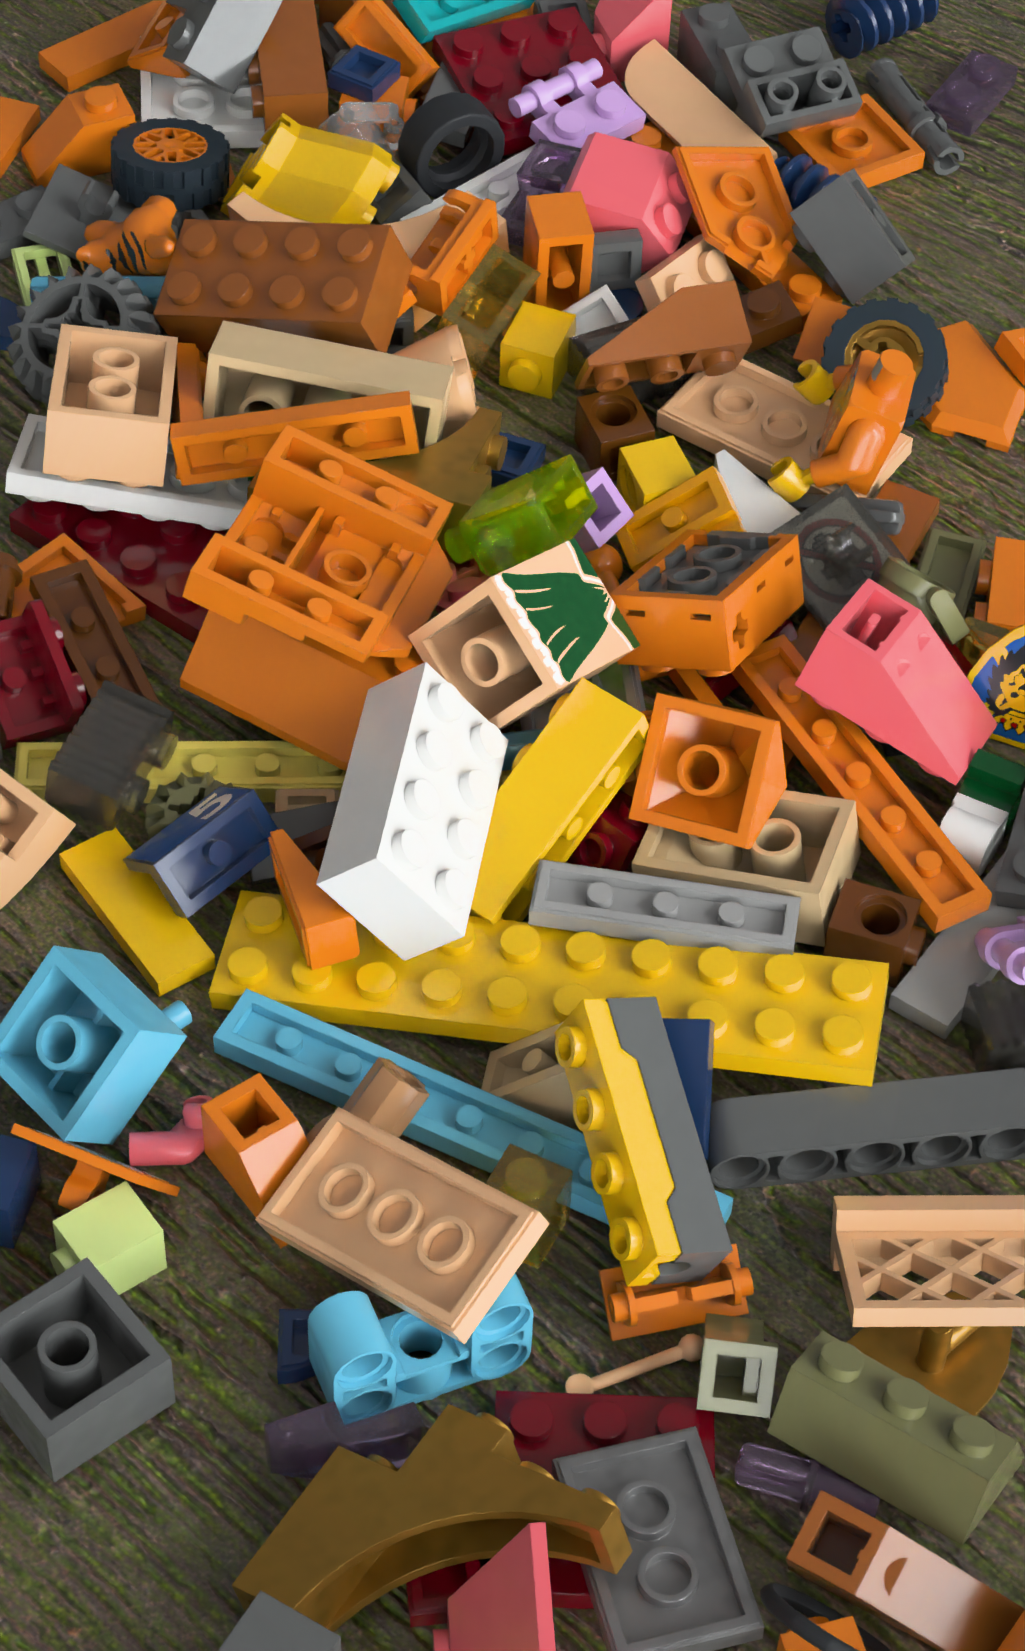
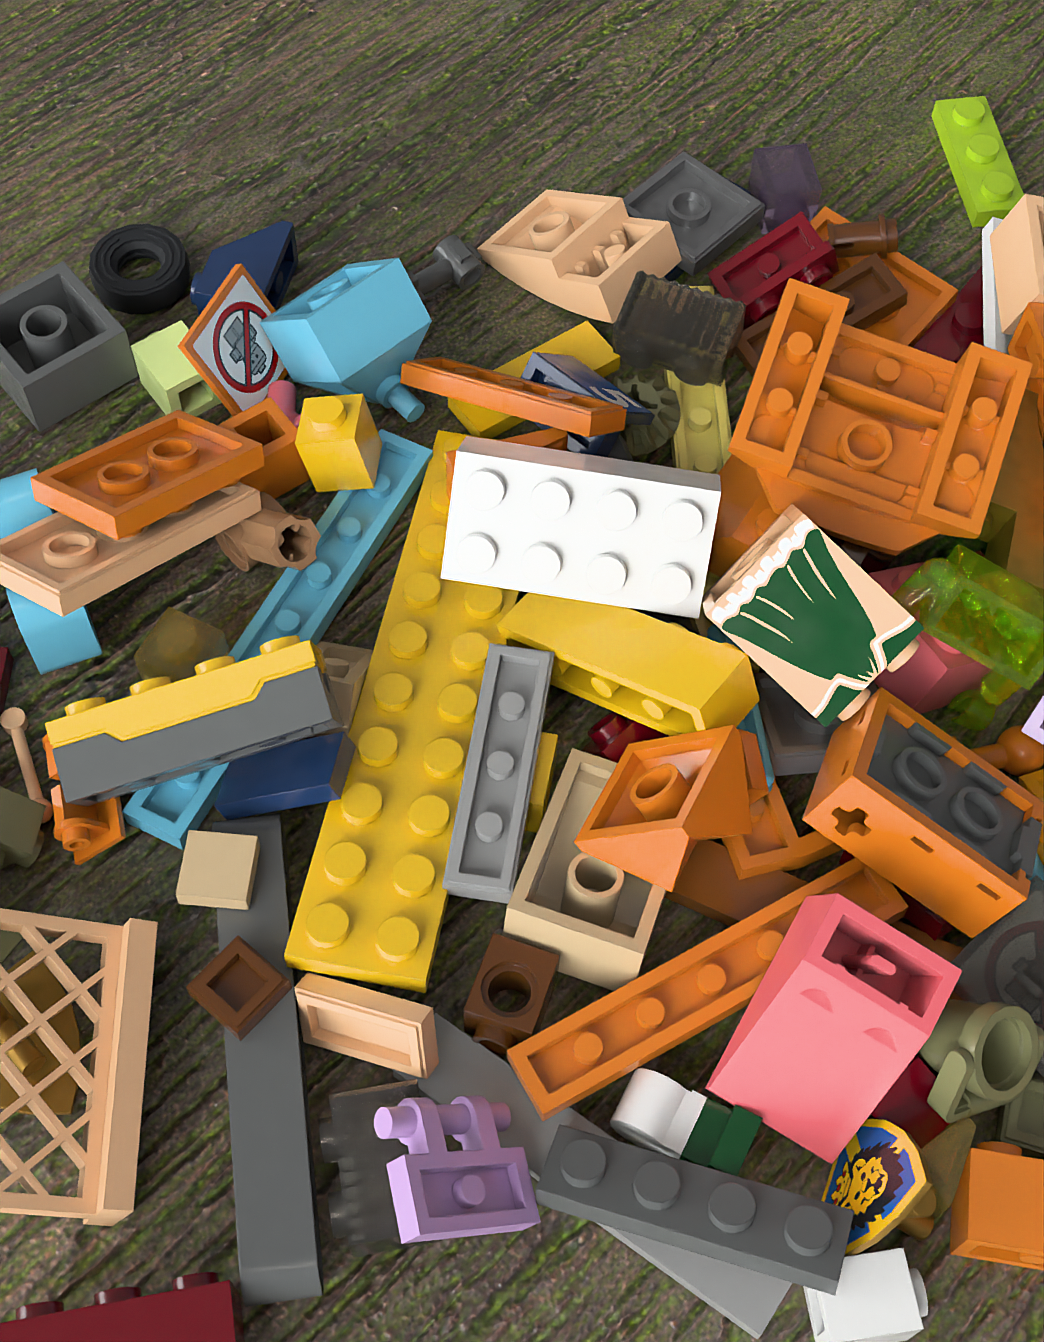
camera: 90 degrees right, 10 degrees up
none -> orange plate [30,410,265,540]
none -> tan tile [175,830,261,910]
none -> reddish brown tile [186,935,292,1041]
none -> light nougat tile [294,972,439,1079]
none -> yellow brick [295,393,382,492]
none -> orange tile [400,357,627,437]

